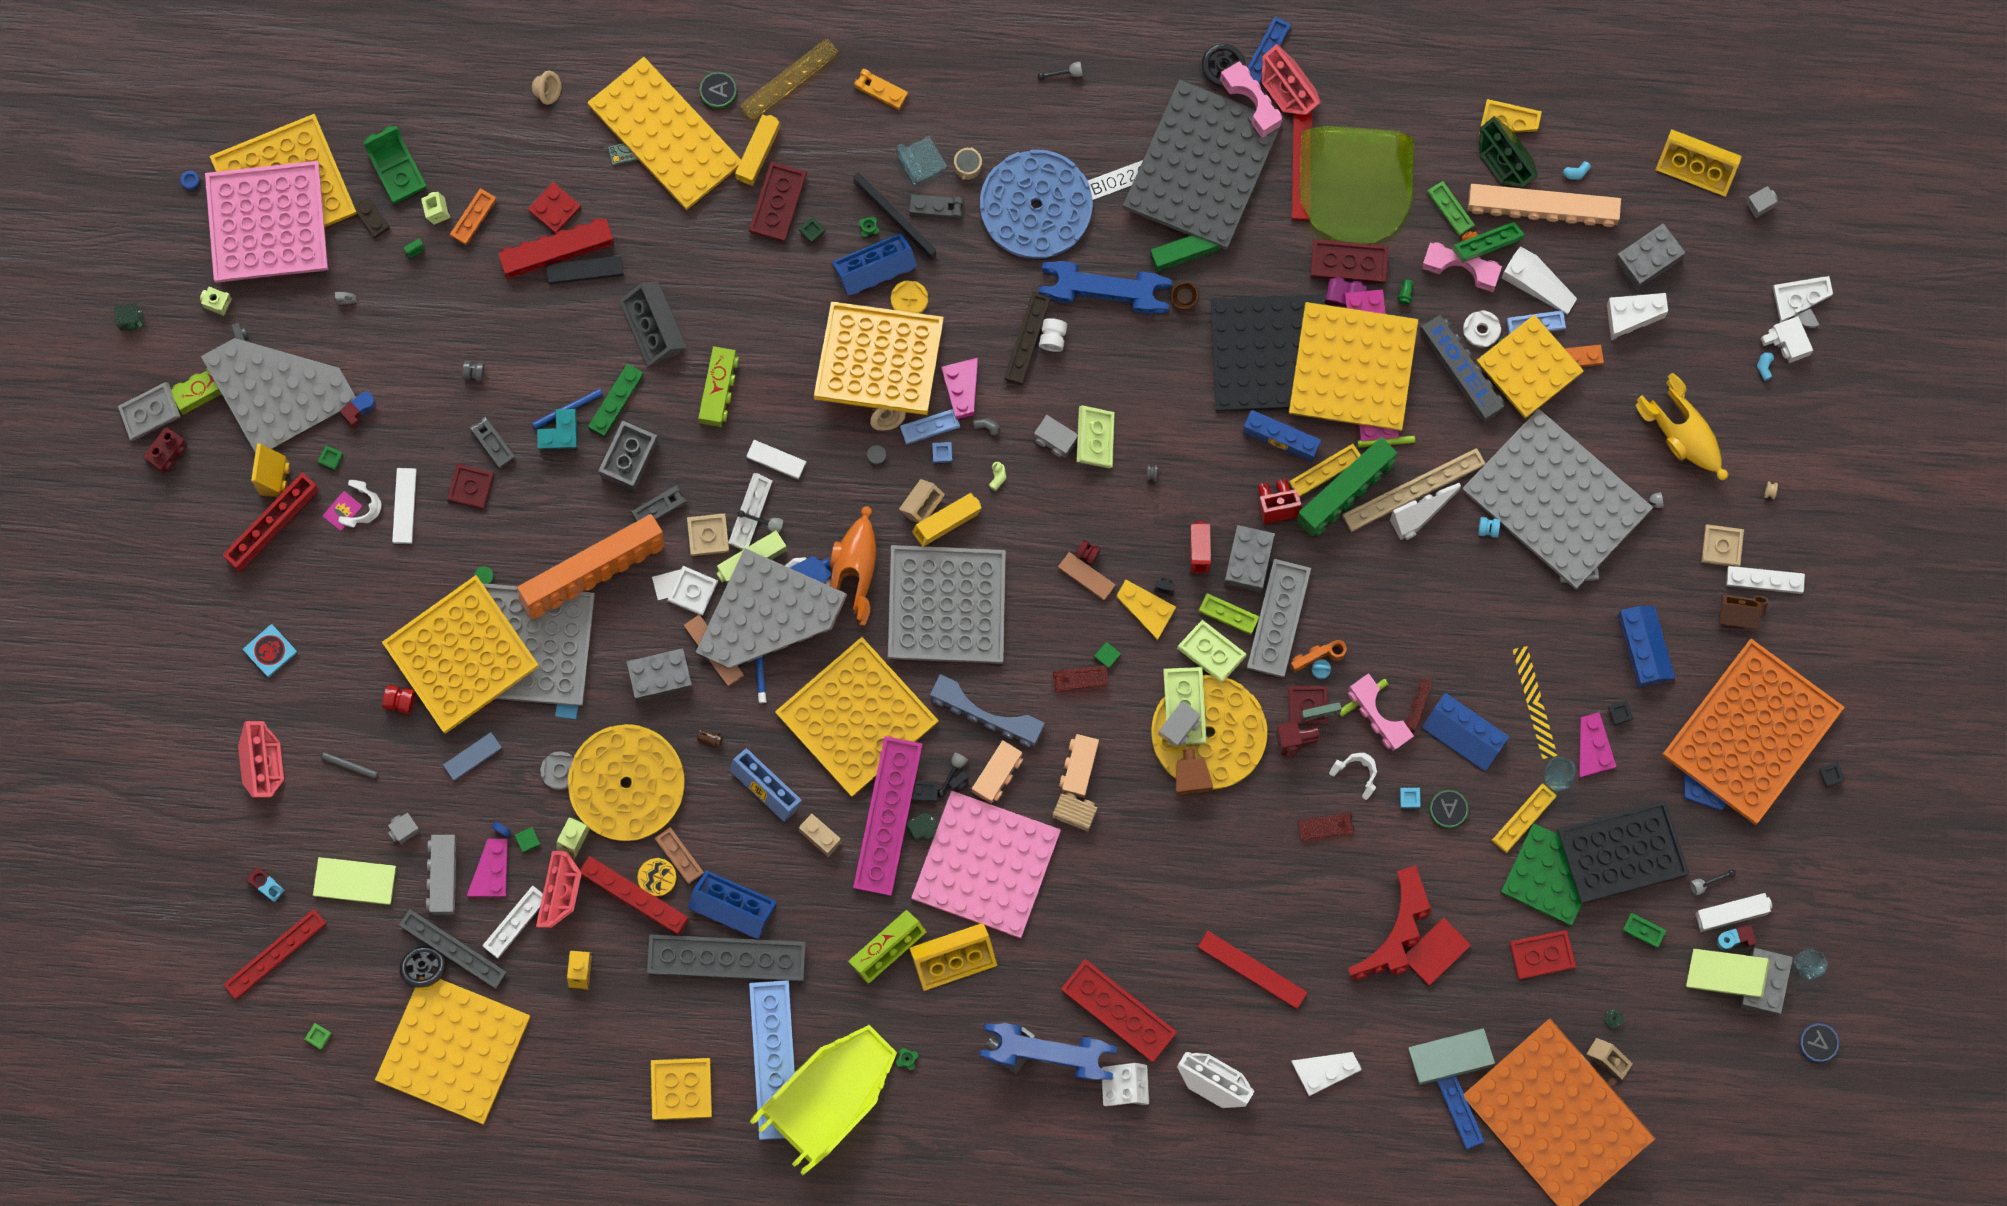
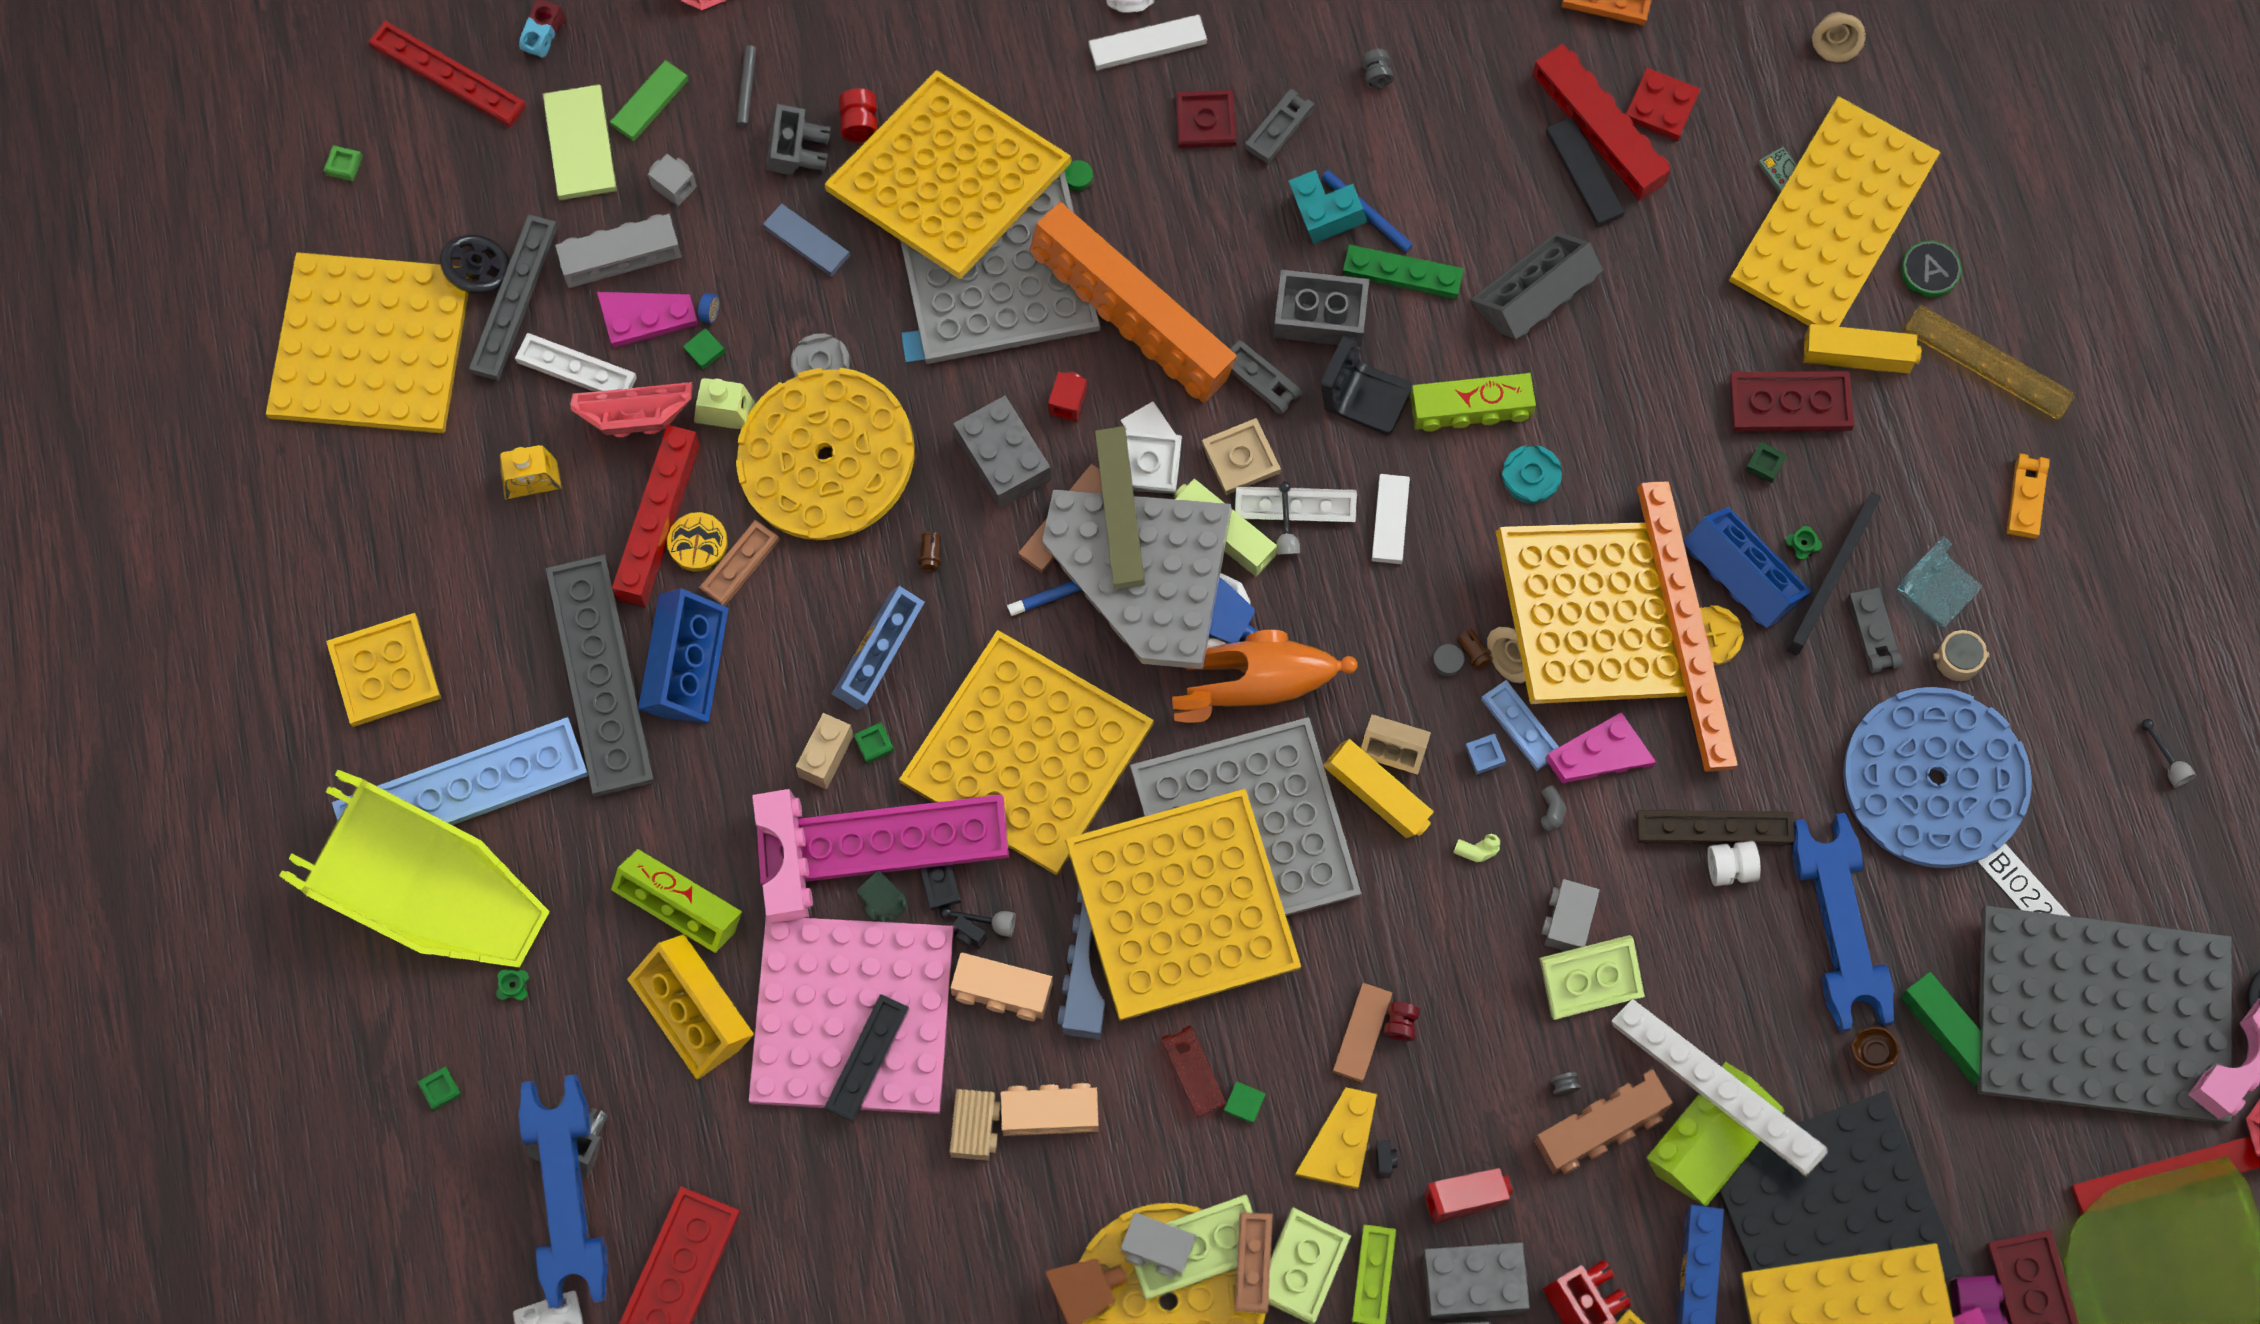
camera: 75 degrees right, 5 degrees down
none -> green tile [418,1066,462,1111]
none -> bright green tile [610,60,689,142]
none -> bright pink arch [752,789,813,923]
none -> dark grey brick [764,104,831,176]
none -> black tile [824,994,910,1123]
none -> green tile [853,722,895,764]
none -> red brick [1048,372,1087,422]
none -> yellow plate [1065,788,1301,1021]
none -> olive tile [1095,426,1145,590]
none -> nougat tile [1235,1212,1273,1314]
none -> black piece [1321,335,1412,435]
none -> reddish brown pin [1457,629,1493,669]
none -> teal tile [1502,445,1562,504]
none -> nougat wedge [1534,1069,1673,1175]
none -> white plate [1611,999,1828,1176]
none -> plate [1637,482,1738,772]
none -> lime slope [1647,1062,1784,1207]

